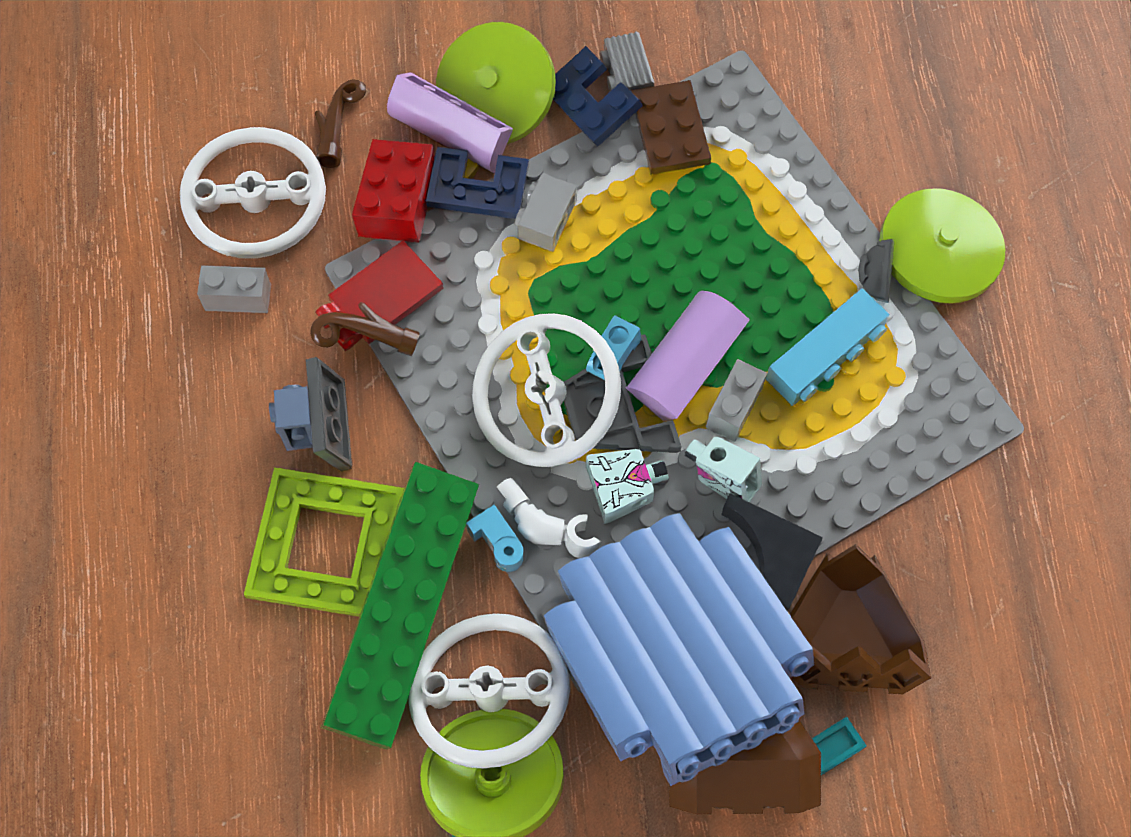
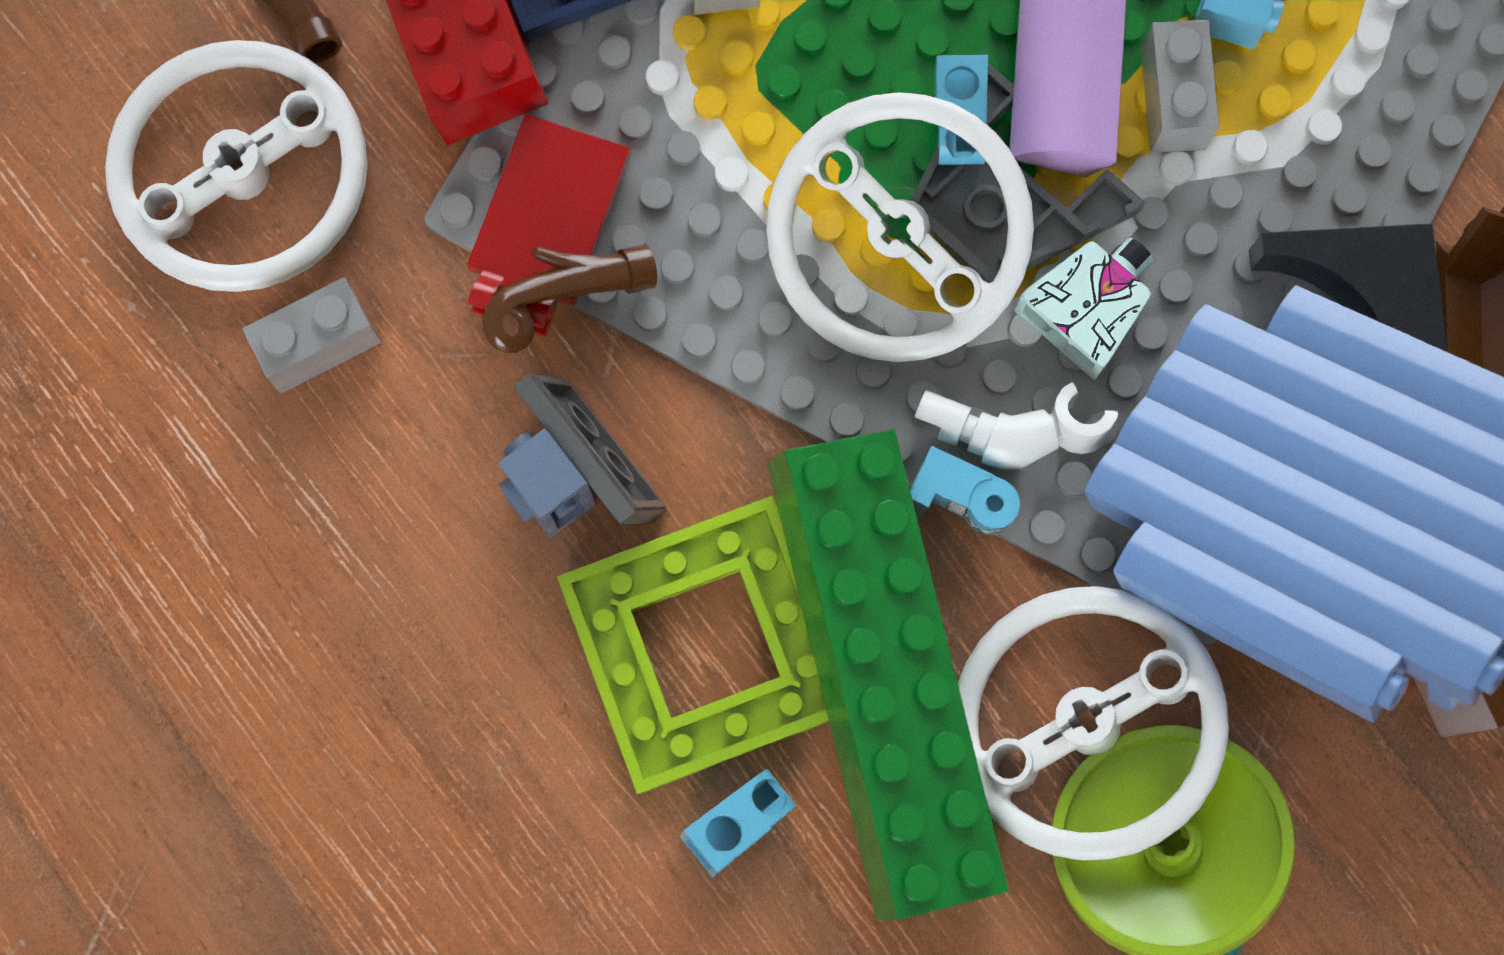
camera: 30 degrees left, 10 degrees up
light aqua torso [685,437,762,502] -> none
none -> medium azure leg [680,769,797,878]

